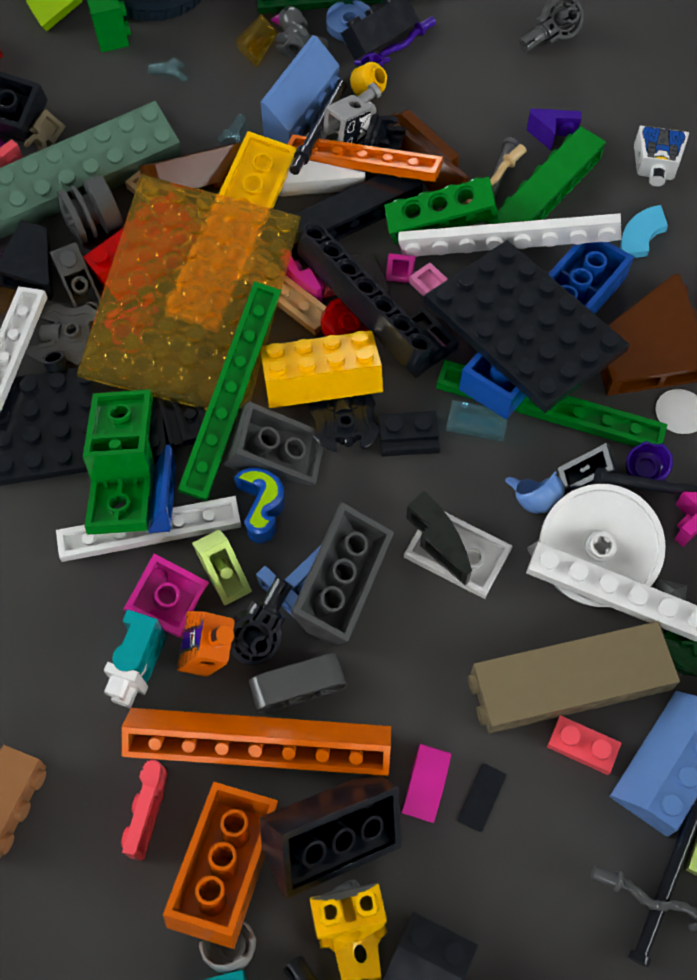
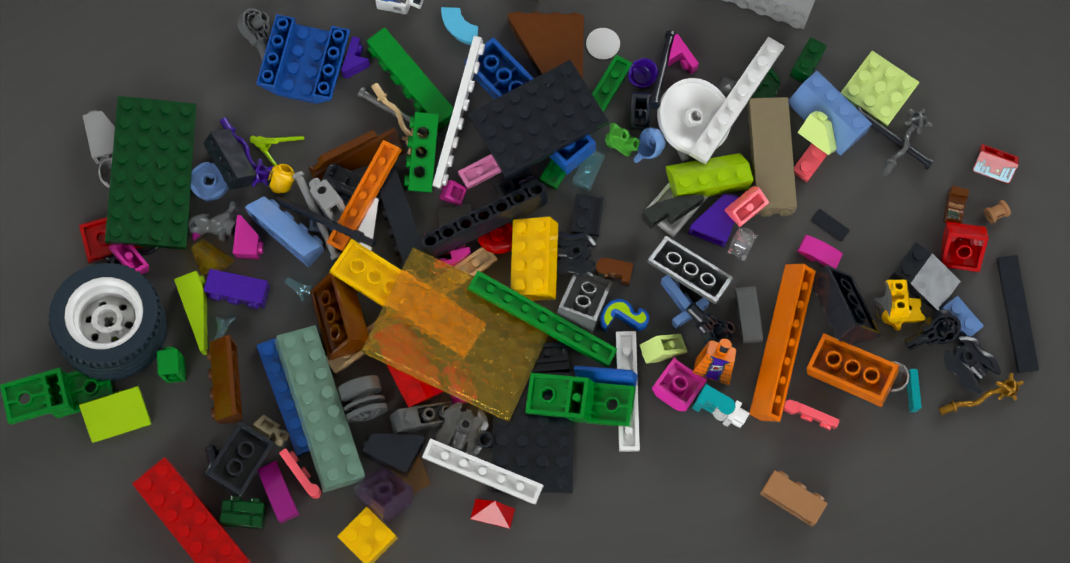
camera: 80 degrees left, 10 degrees up
none -> lime slope [174,271,208,355]
none -> dark purple brick [204,269,270,310]
none -> reddish brown slope [207,335,243,425]
none -> dark pink slope [233,215,264,260]
none -> lime plant [250,135,305,166]
none -> blue slope [256,14,350,104]
none -> reddish brown leg [596,258,634,287]
none -> bright green hips [605,123,640,156]
none -> lime slope [665,153,753,198]
none -> dark purple slope [688,194,739,248]
none -> coral slope [725,186,769,227]
none -> clear slope [727,227,757,261]
none -> yellowish green slope [798,111,837,155]

